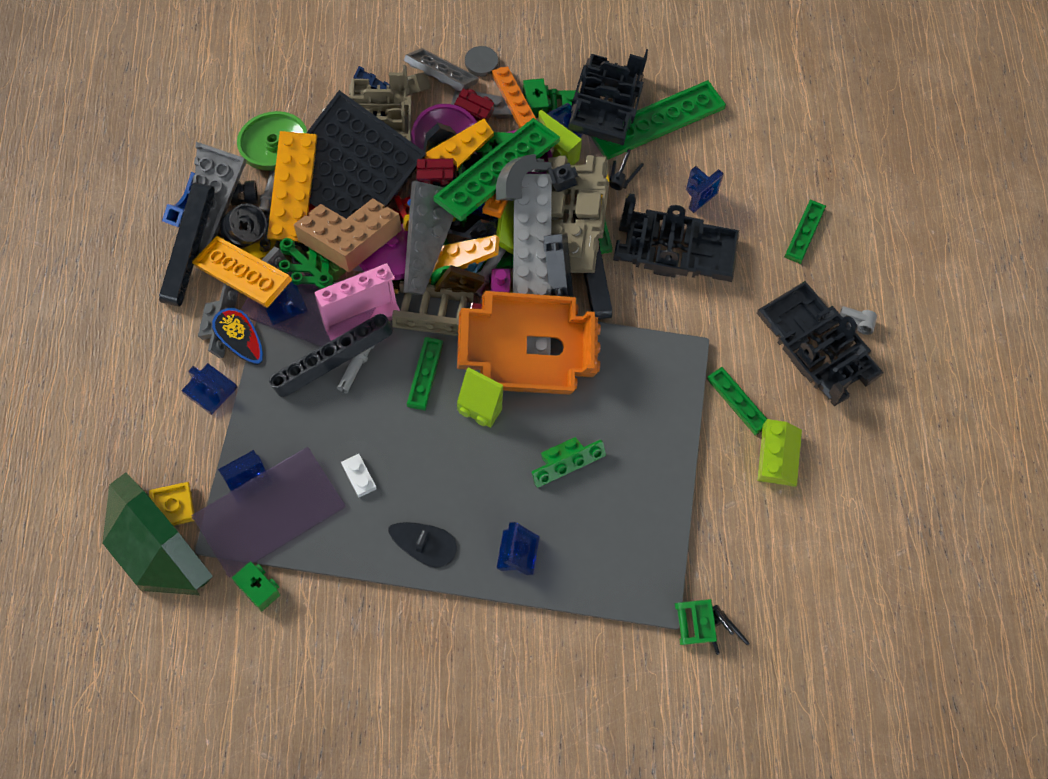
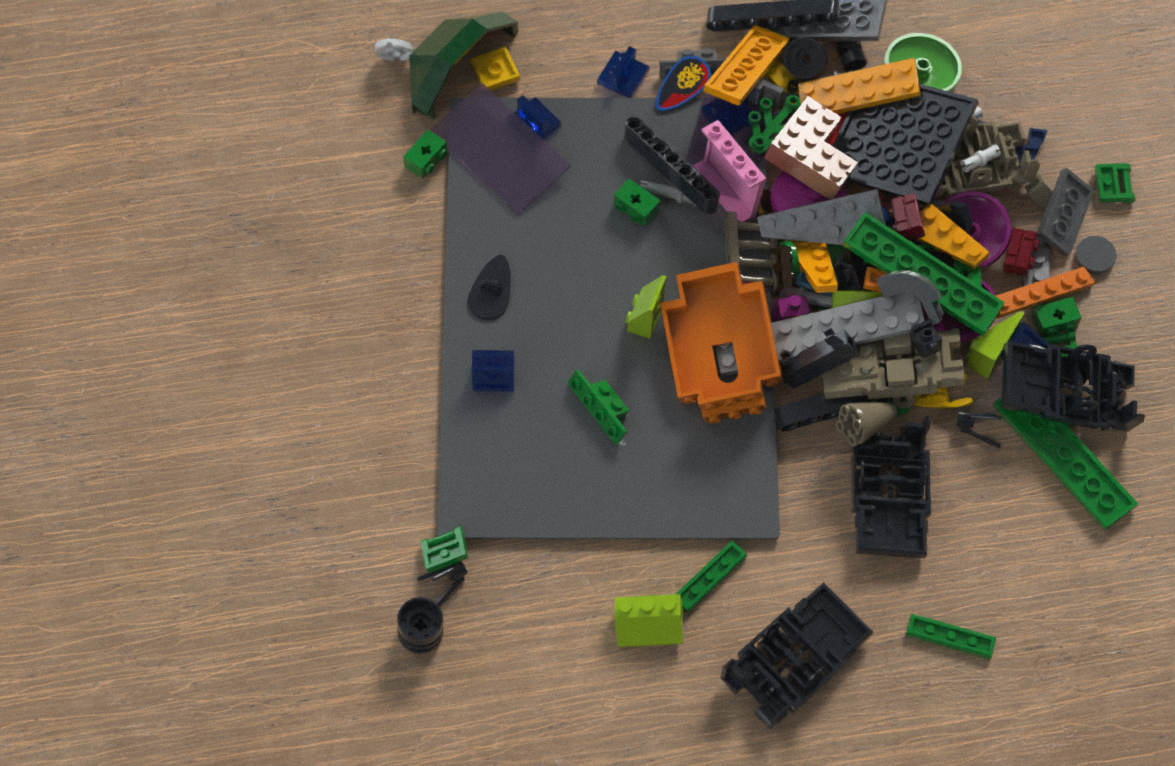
camera: 85 degrees right, 0 degrees up
white plate [341,454,376,498] -> none
green tile [407,337,444,411] -> none
clear blue bracket [686,166,724,213] -> none
light grey piece [840,306,878,335] -> none
none -> white tile [374,39,413,61]
none -> black wheel [397,597,443,654]
none -> green brick [613,179,660,226]
none -> dark tan cone [836,402,897,446]
none -> white pin [960,144,1001,173]
none -> green plate [1095,163,1136,204]

